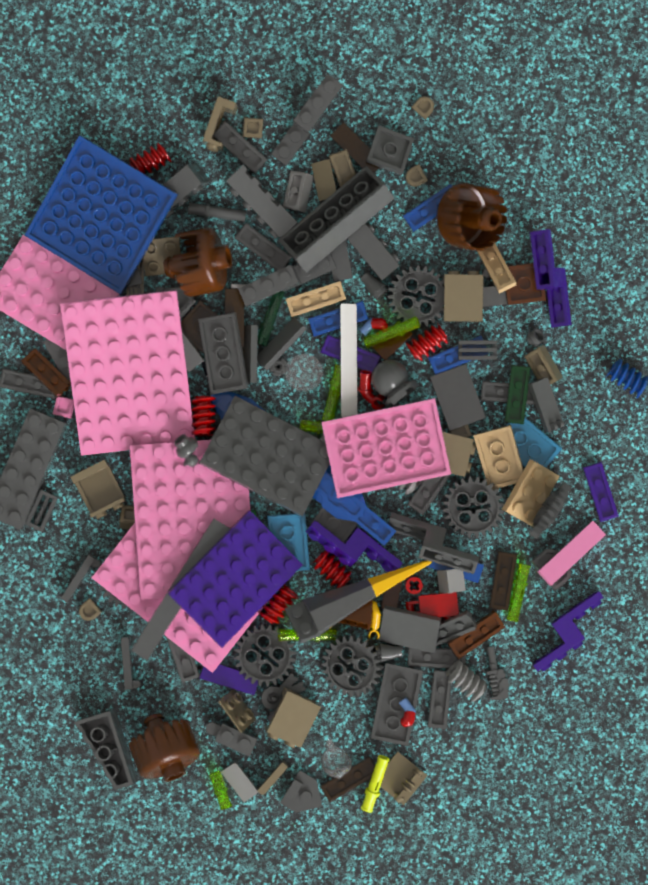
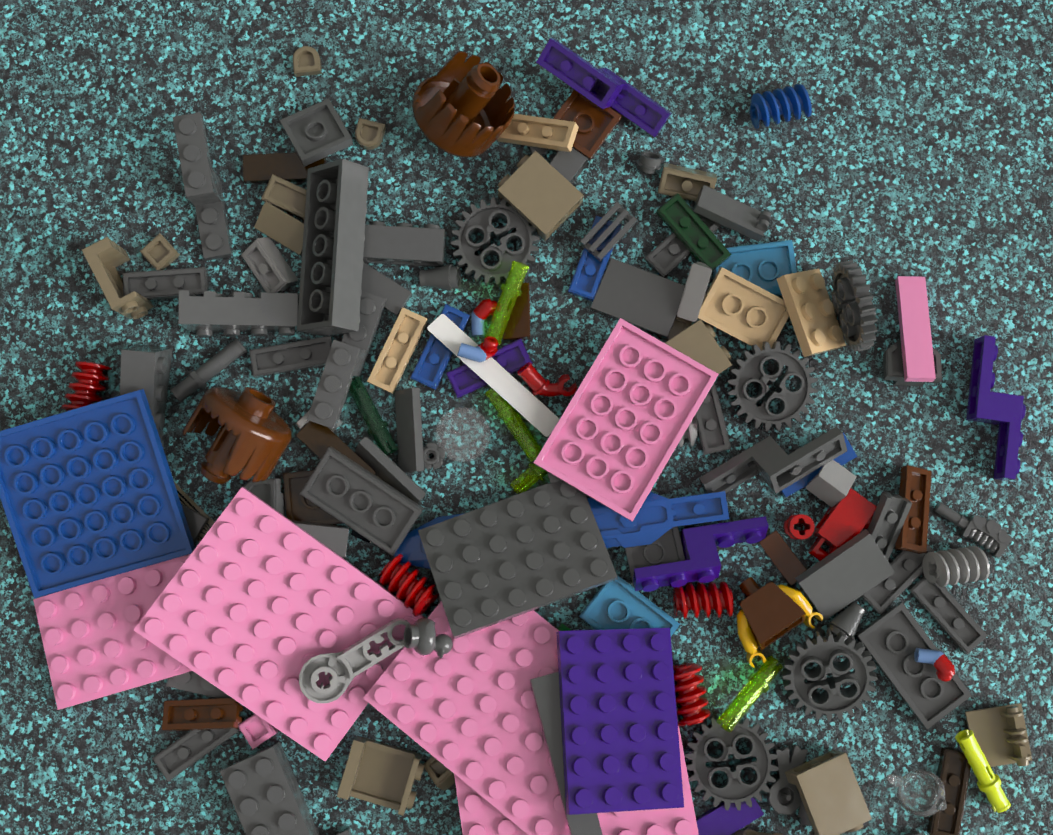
camera: 45 degrees left, 5 degrees down
dark tan hinge [143,236,181,276] -> none
dark grey plate [285,560,432,644] -> none
dark grey tile [371,359,420,408] -> none
blue tile [403,184,452,232] -> none
red piece [405,323,449,361] -> none
dark brown tile [489,551,517,611] -> none
clear neon green pin [506,563,531,622] -> none
dark purple tile [583,462,619,522] -> none
none -> light grey beam [299,618,410,703]
none -> arm [457,336,498,362]
none -> light grey slope [677,262,712,322]

